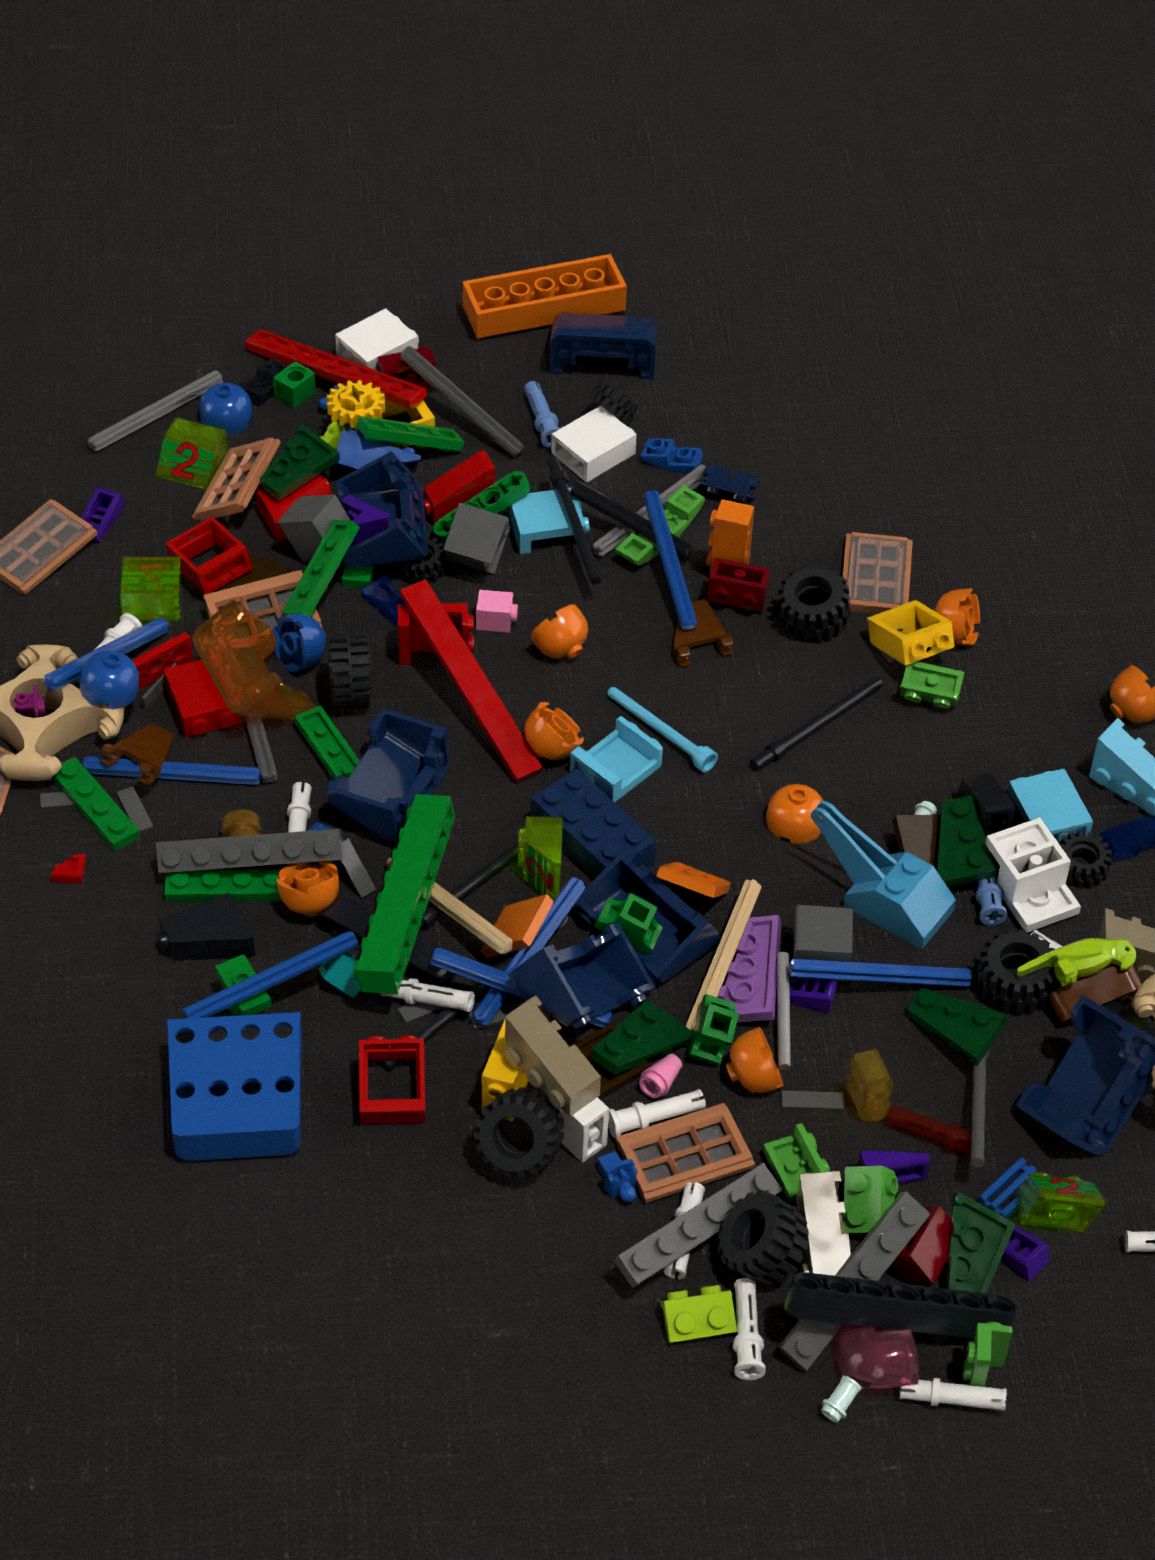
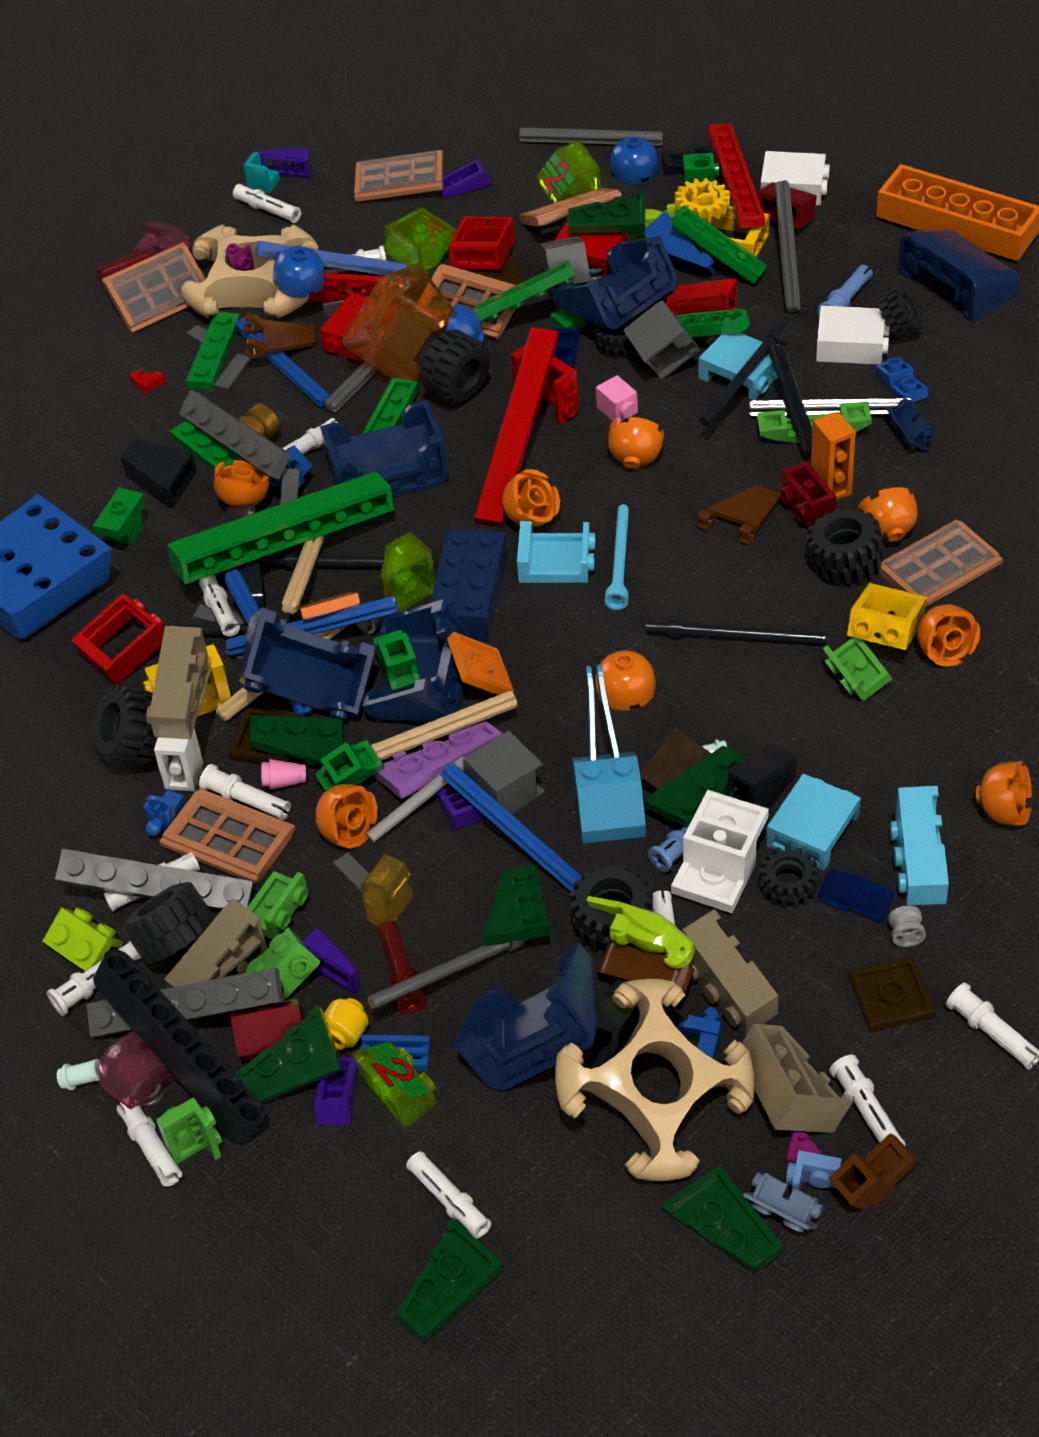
camera: 55 degrees right, 0 degrees up
blue axle [183,932,358,1019] -> none
dark purple slope [342,495,391,545] -> none
blue axle [644,490,697,631] -> none
none -> yellow head [324,998,368,1050]
none -> orange cylinder [858,487,918,542]

